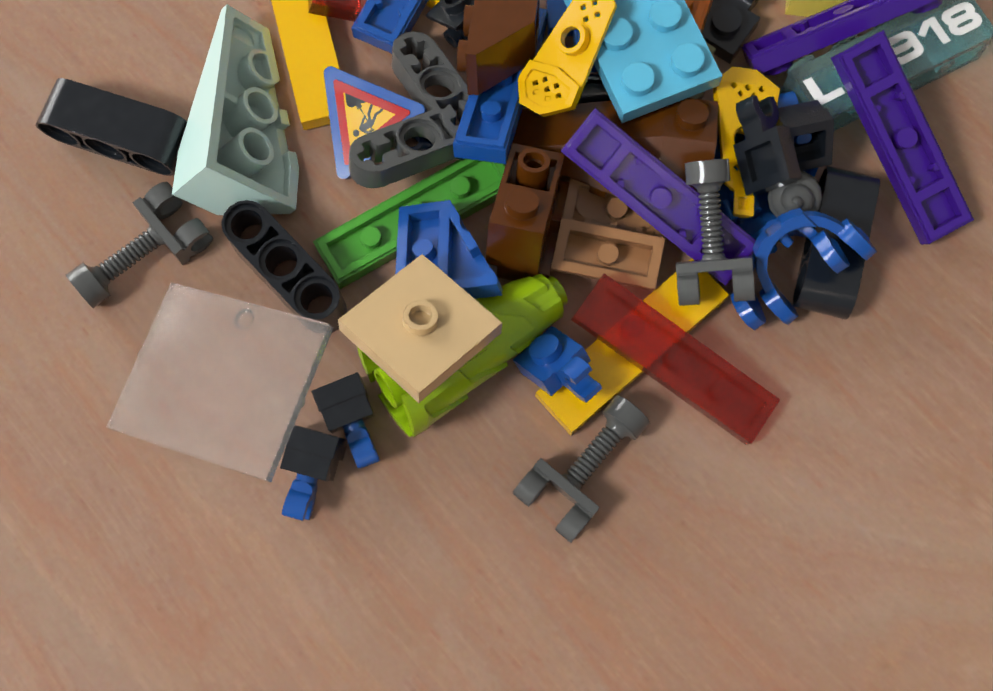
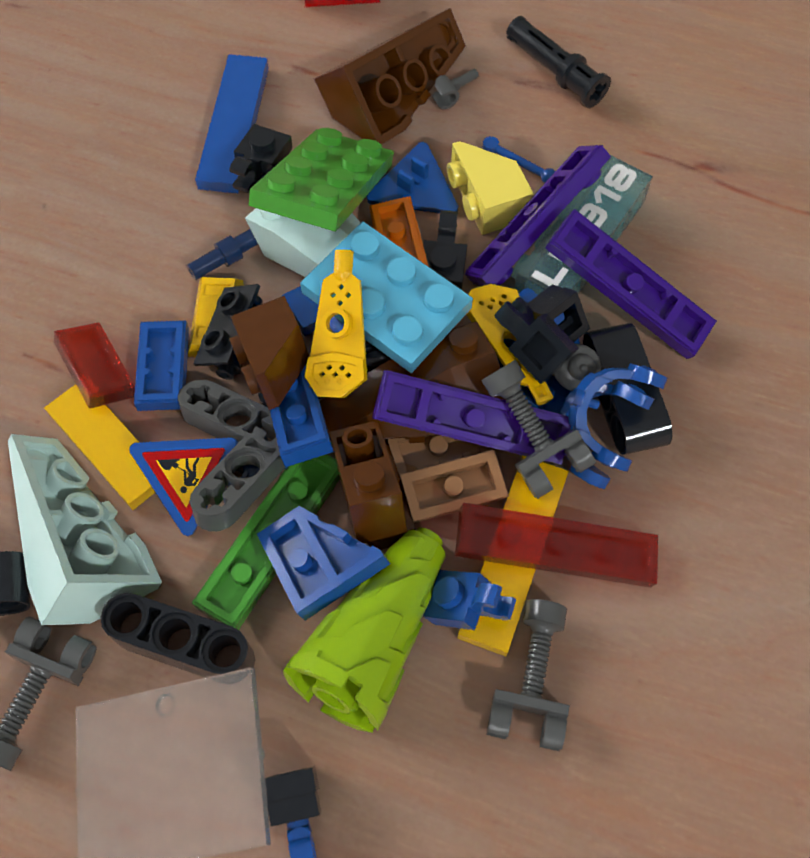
camera: 30 degrees left, 10 degrees down
black piece [311,372,380,469] -> none
tan plate [338,254,502,403] -> none

